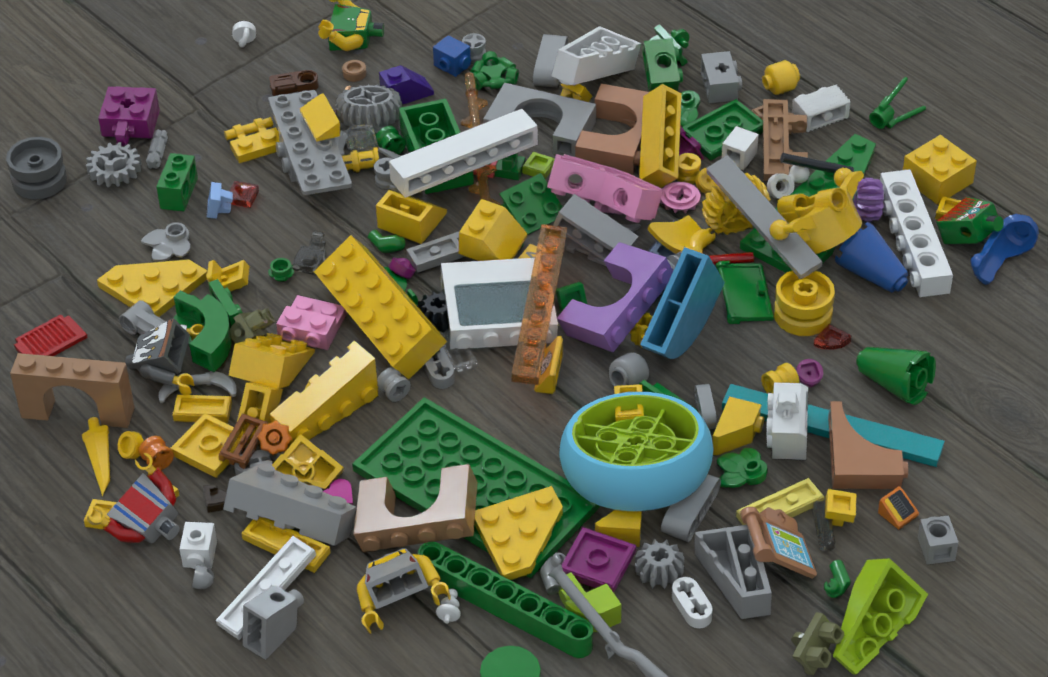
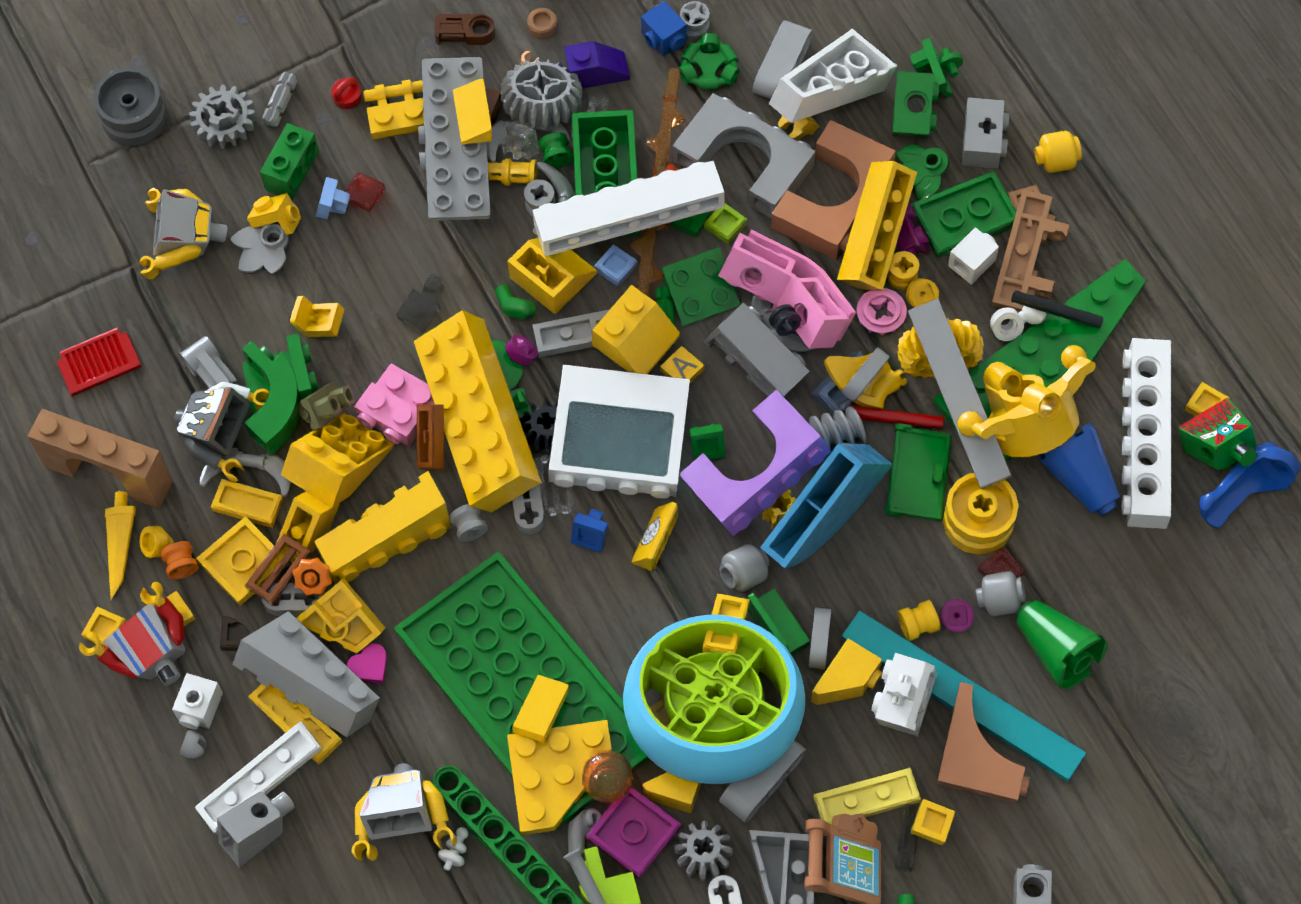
camera: 15 degrees right, 20 degrees up
yellow plate [97,260,208,317] -> none
magenta hinge [98,86,160,146] -> none
green plate [268,258,294,282] -> none
arch [354,464,478,552] -> none
clear orange plate [511,224,567,385] -> none
green plate [717,448,768,488] -> none
white brick [792,84,850,132] -> none
medium lavender gear [853,178,884,221] -> none
green plant [869,77,926,129] -> none
slope [878,486,919,530] -> none
yellow brick [903,135,977,205] -> none
none -> torso [139,188,227,279]
none -> yellow bracket [247,193,301,235]
none -> red tile [331,77,362,109]
none -> dark orange tile [417,404,444,469]
none -> yellow tile [513,675,569,743]
none -> blue tile [571,509,608,553]
none -> clear orange hair [582,749,633,803]
none -> light blue tile [594,244,638,287]
none -> black bush [769,304,802,336]
none -> light grey beam [841,347,890,402]
none -> light grey head [976,571,1026,617]

